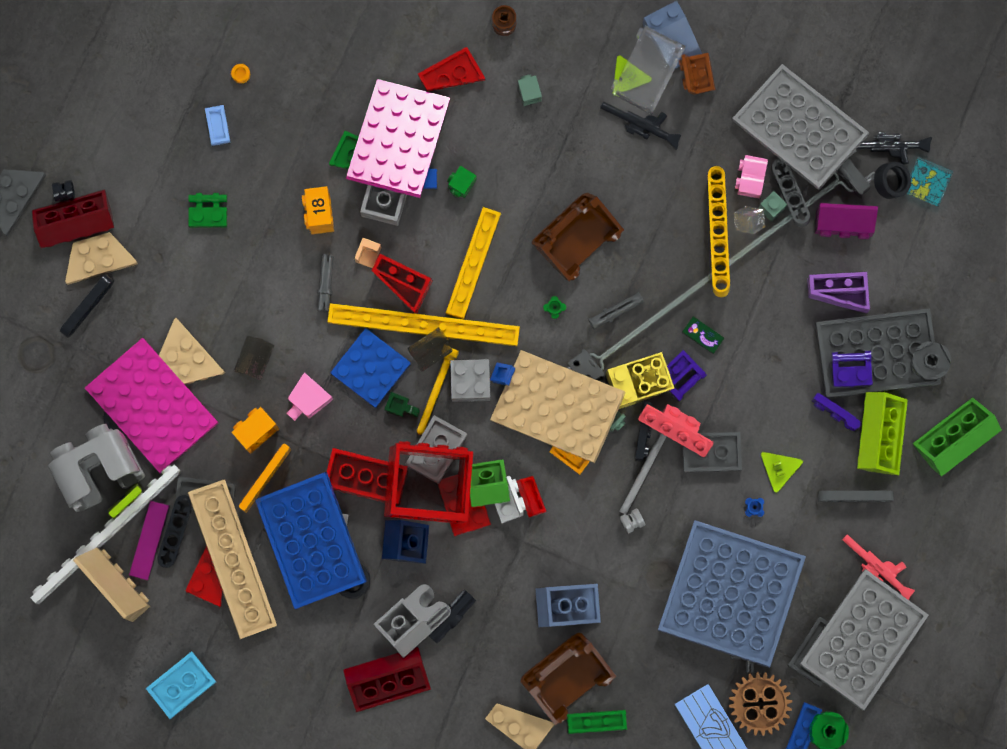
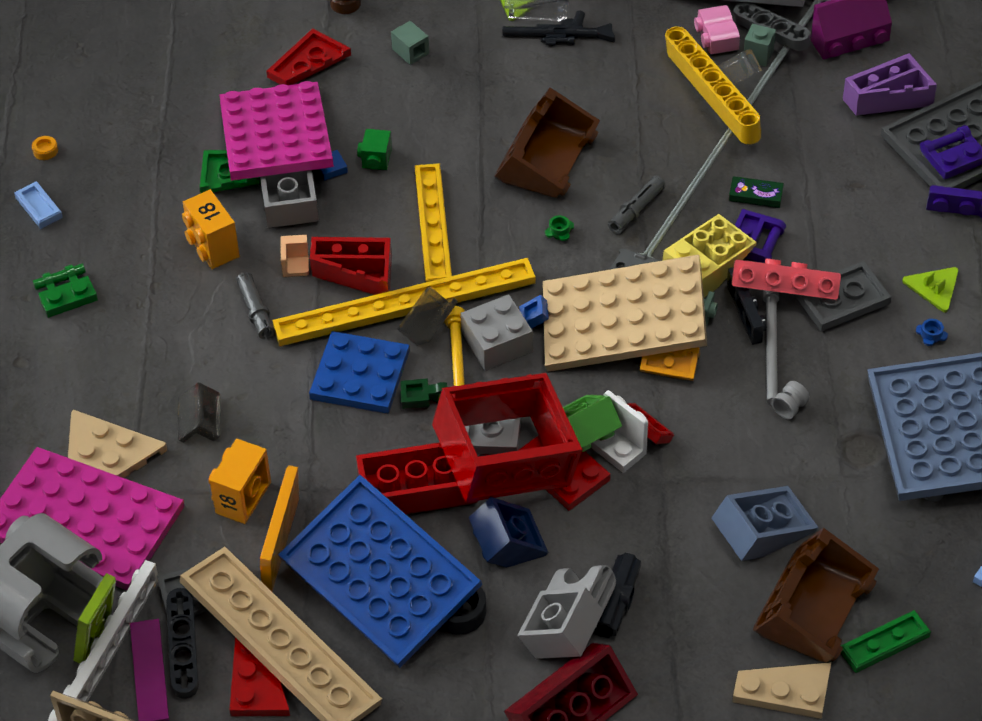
camera: 25 degrees left, 30 degrees down
bright pink torso [286,373,333,421] -> none

